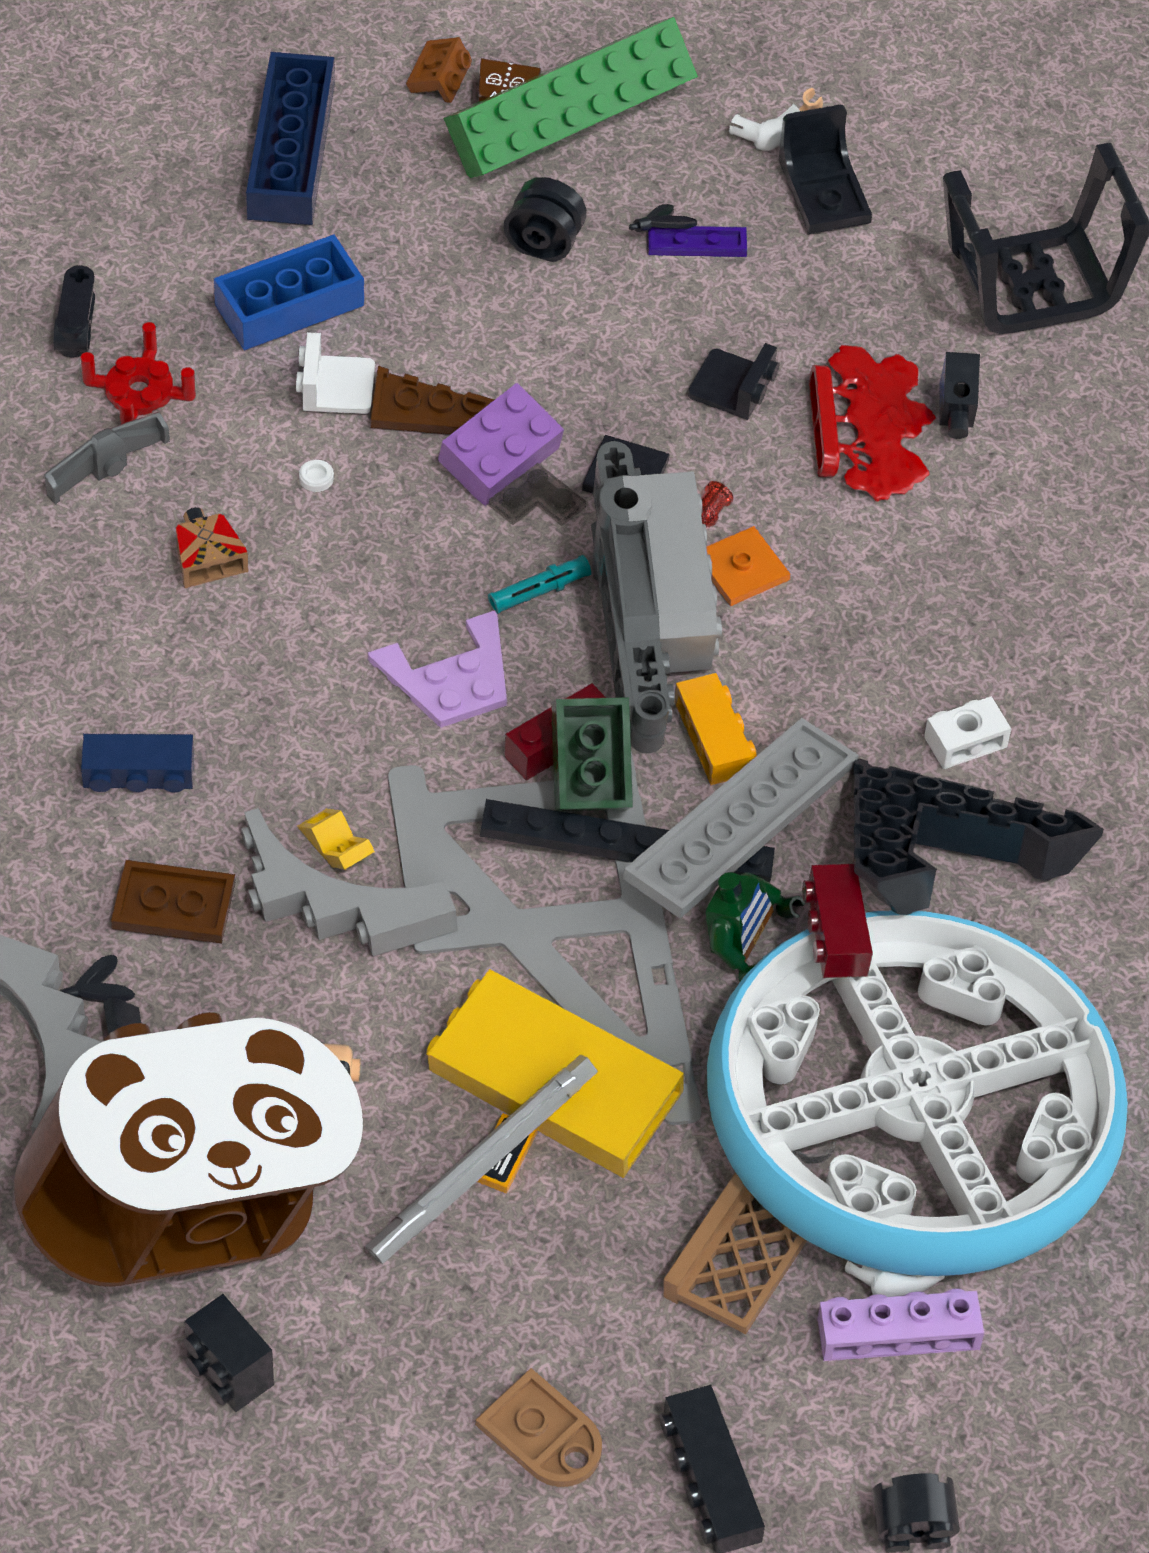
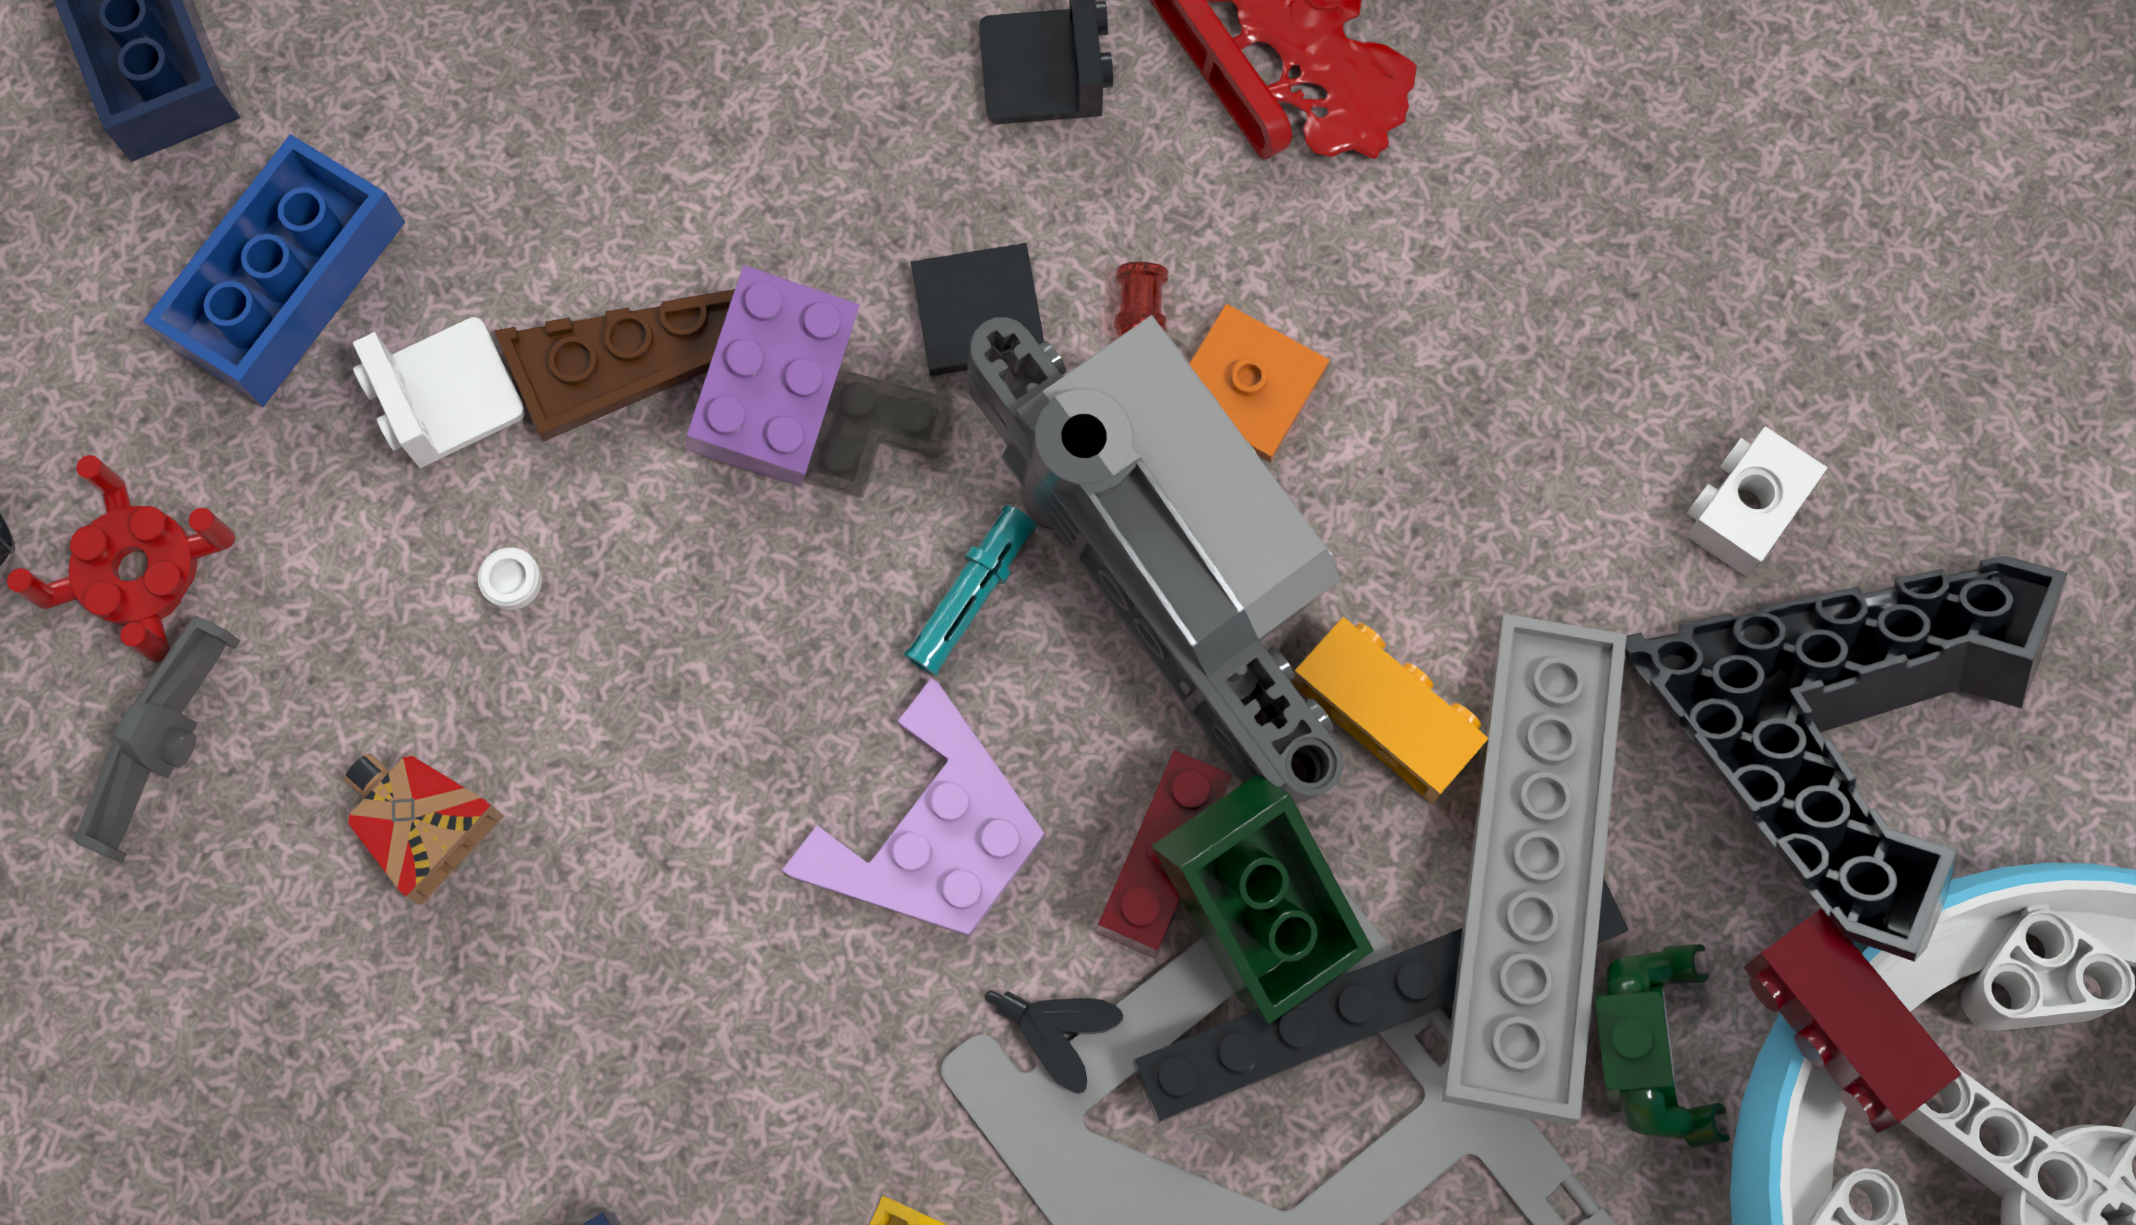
camera: 25 degrees left, 20 degrees up
none -> black piece [985,990,1123,1094]

